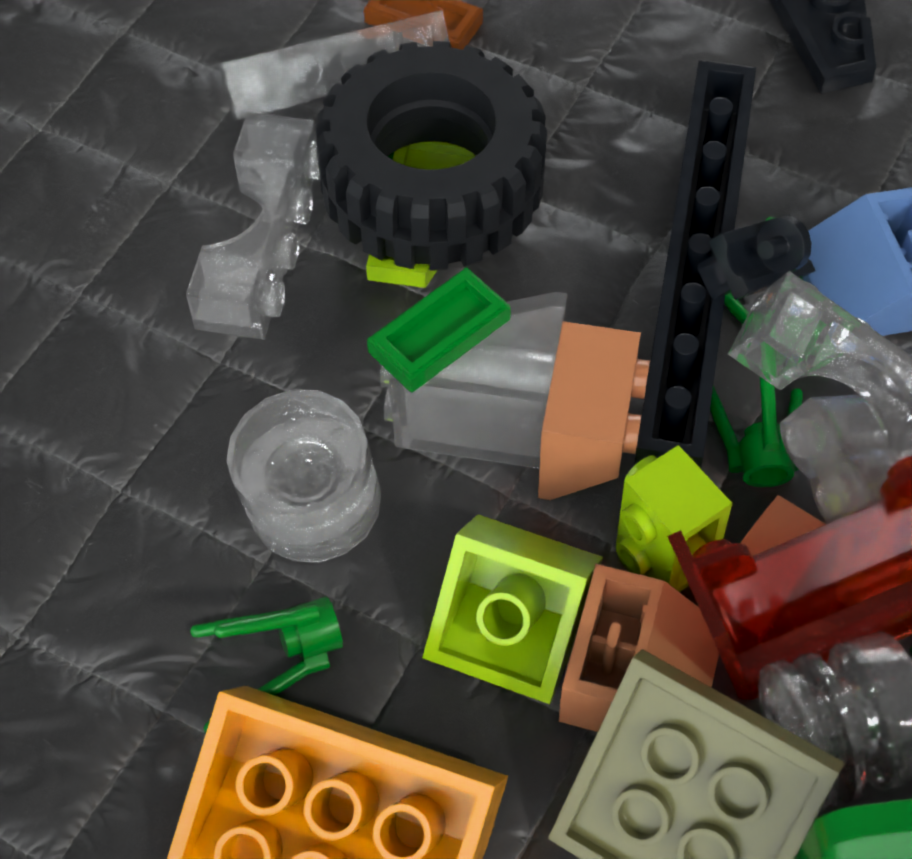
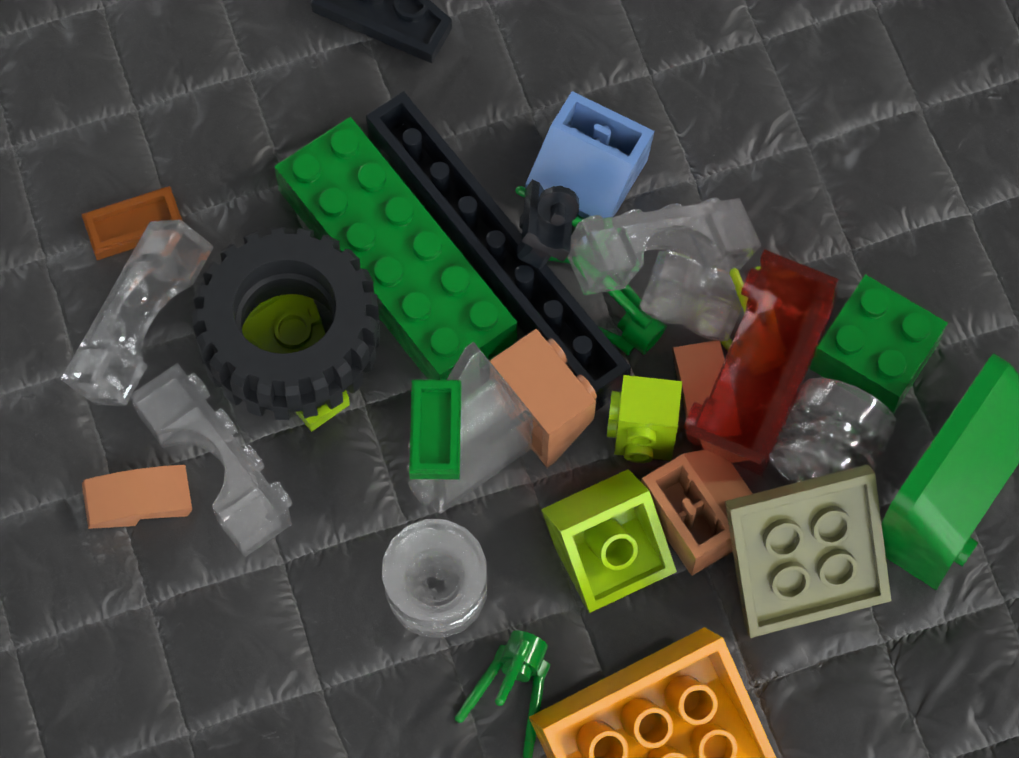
camera: 50 degrees left, 10 degrees up
none -> nougat slope [82,465,192,529]
none -> green brick [274,116,517,382]

